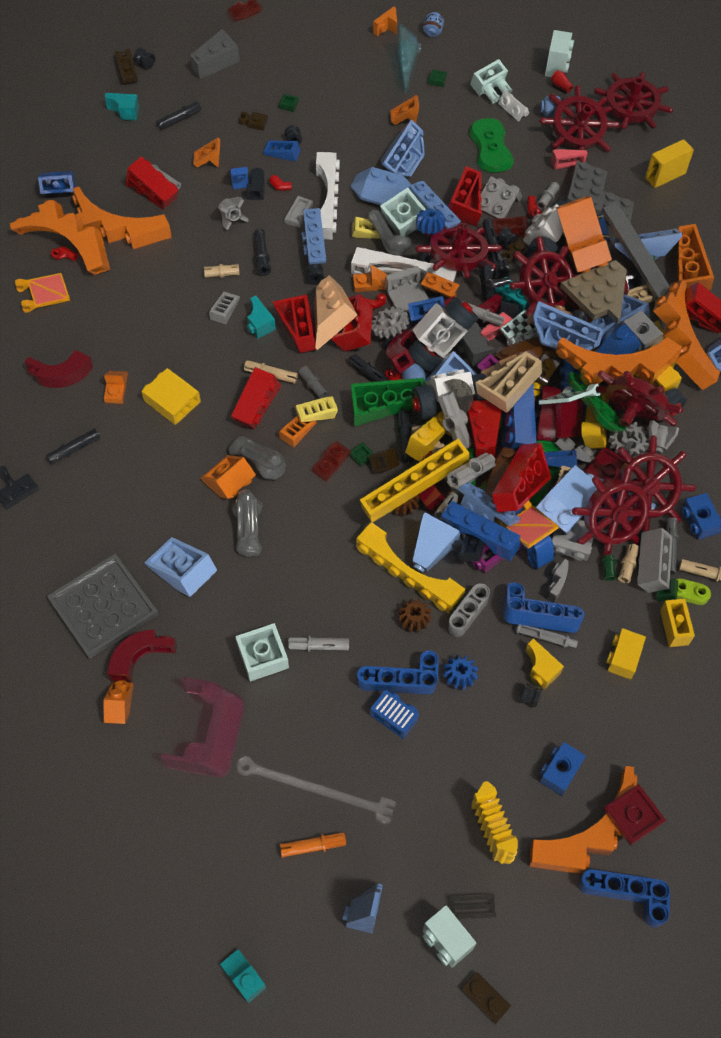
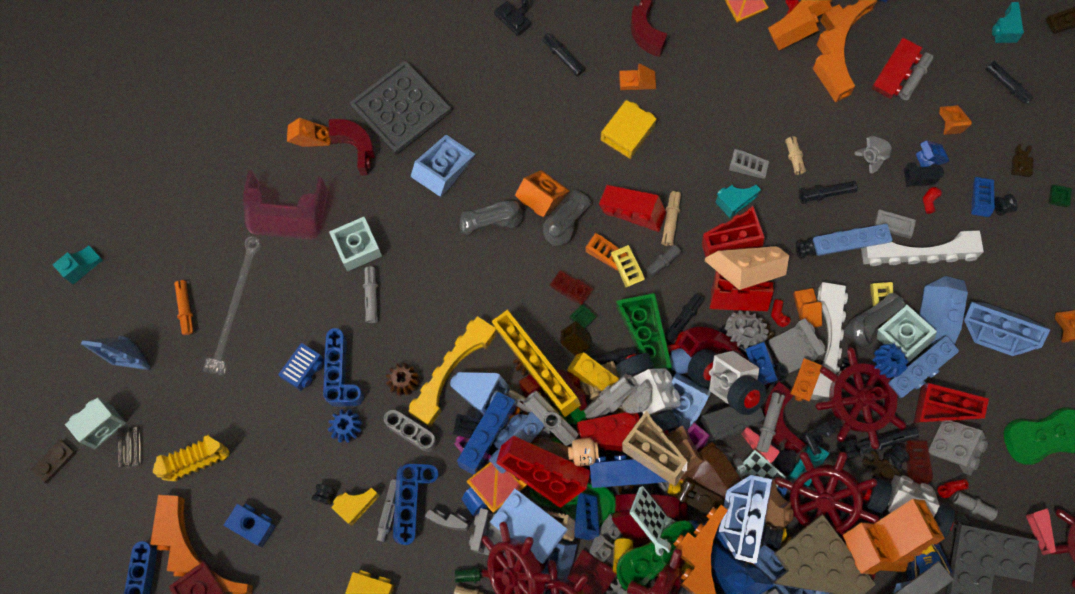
camera: 90 degrees right, 10 degrees up
none -> light nougat head [568,438,599,466]

